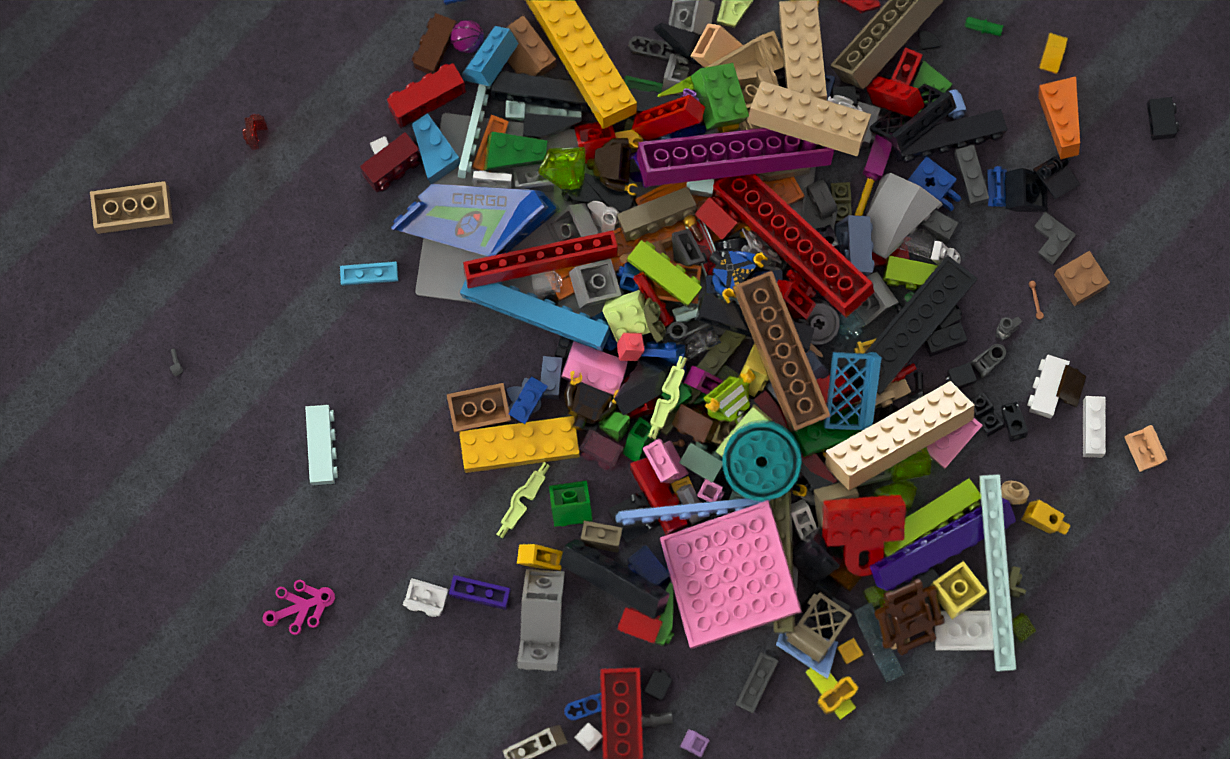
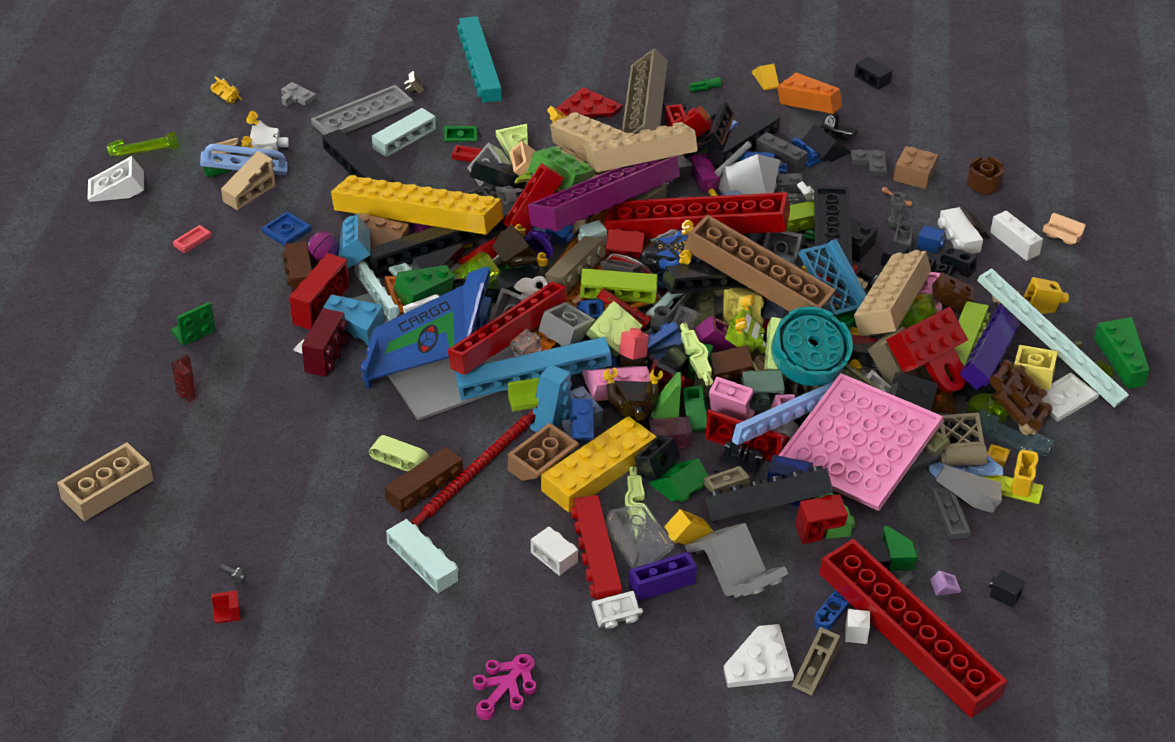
camera: 40 degrees left, 35 degrees down
medium azure tile [340,262,398,286] -> none
olive slope [644,298,666,342] -> none
piece [684,215,704,242] -> none
none -> green bracket [171,302,216,346]
none -> red panel [211,591,241,623]
none -> yellowish green beam [369,435,429,472]
none -> reddish brown brick [384,446,463,513]
none -> red hose [410,406,538,527]
none -> lime panel [508,378,539,411]
none -> dark azure wedge [530,364,572,432]
none -> white brick [531,527,578,576]
none -> red brick [570,495,622,601]
none -> clear slope [605,503,675,569]
none -> black brick [634,435,681,480]
none -> light grey bar [715,141,752,177]
none -> white plate [724,624,794,688]
none -> green slope [881,526,918,571]
none -> blue brick [917,225,946,254]
none -> reddish brown brick [932,273,974,312]
none -> light grey slope [936,465,1002,513]
none -> reddish brown brick [967,156,1004,195]
none -> green wedge [1094,317,1149,389]

